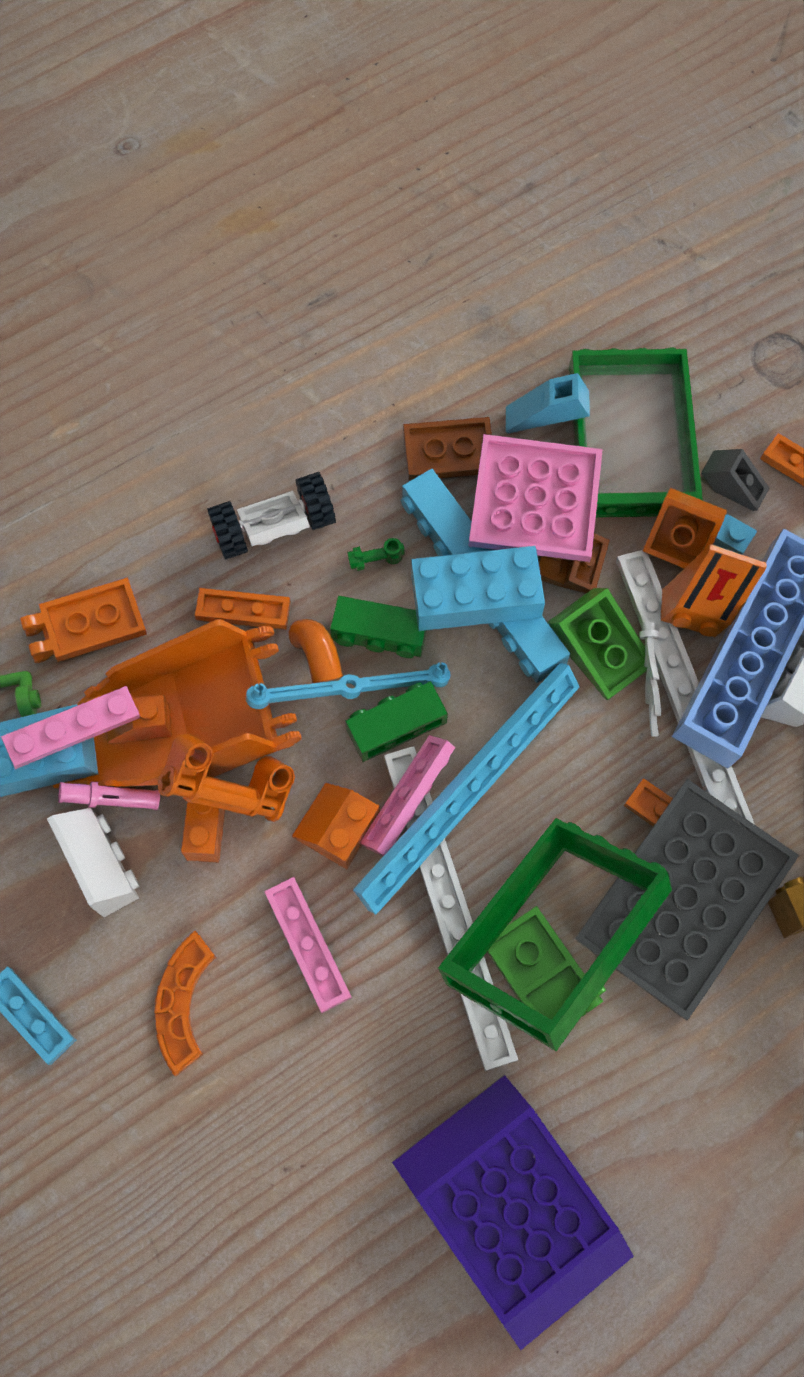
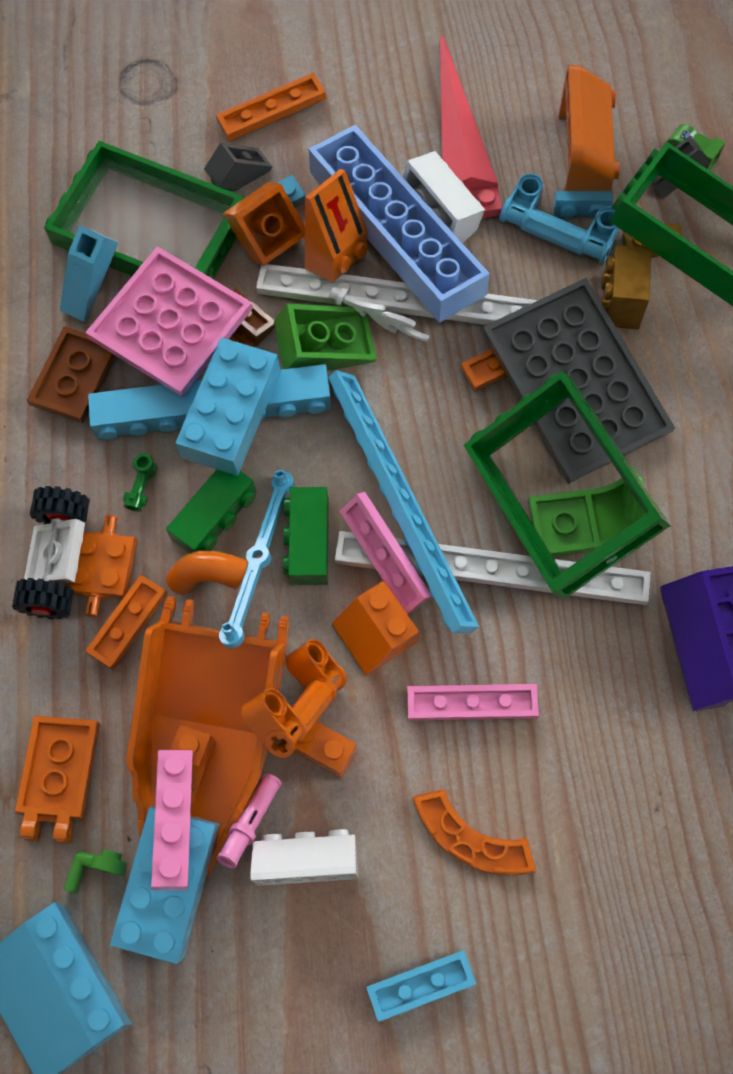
camera: 60 degrees left, 0 degrees up
none -> orange plate [64,514,138,618]

